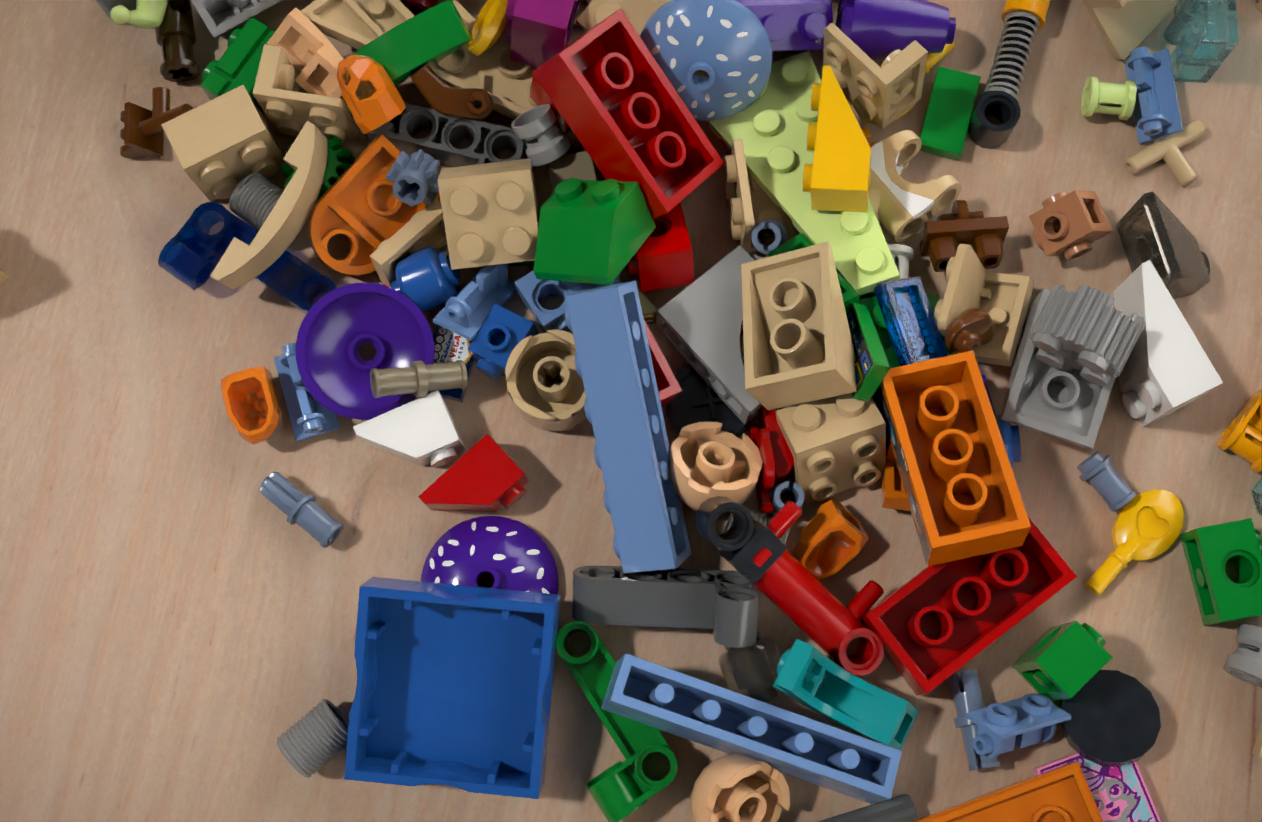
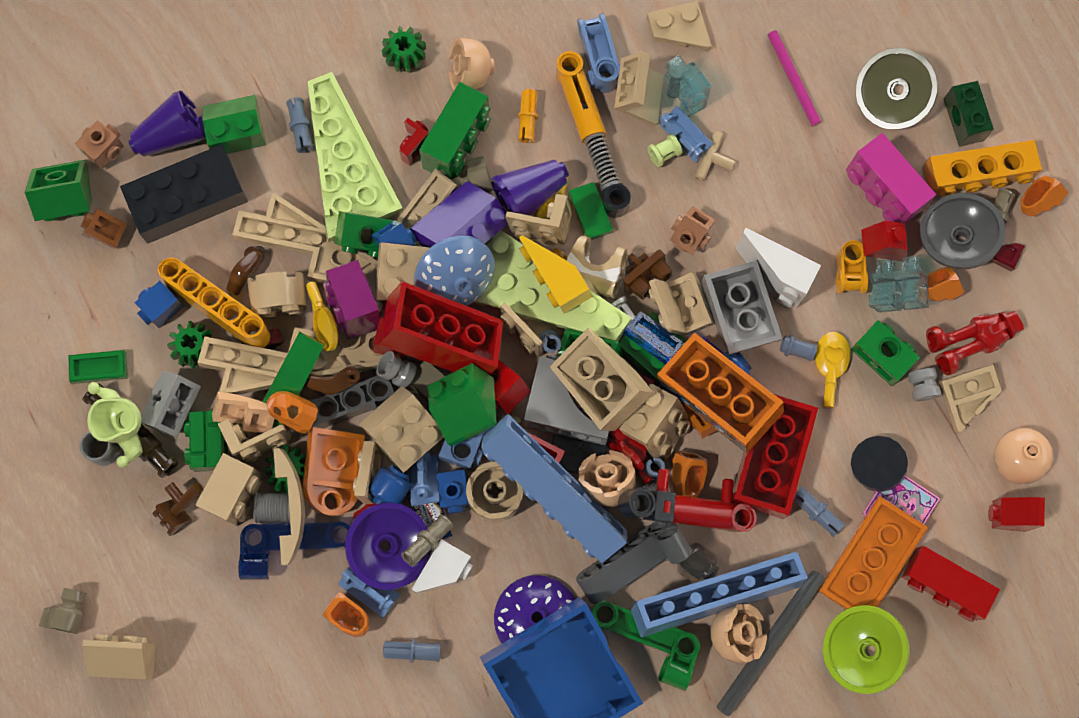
camera: 45 degrees left, 0 degrees up
sand blue gear [386,149,441,207] -> none
red slope [418,434,528,512] -> none
teal arch [773,639,919,751] -> none
green tile [846,302,890,401] -> none
reddish brown arm [945,307,994,353] -> none
medium blue hinge [966,693,1071,758] -> none
green brick [1011,620,1113,700] -> none
light grey brick [1029,284,1145,386] -> none
clear smoke slope [1116,191,1211,299] -> none

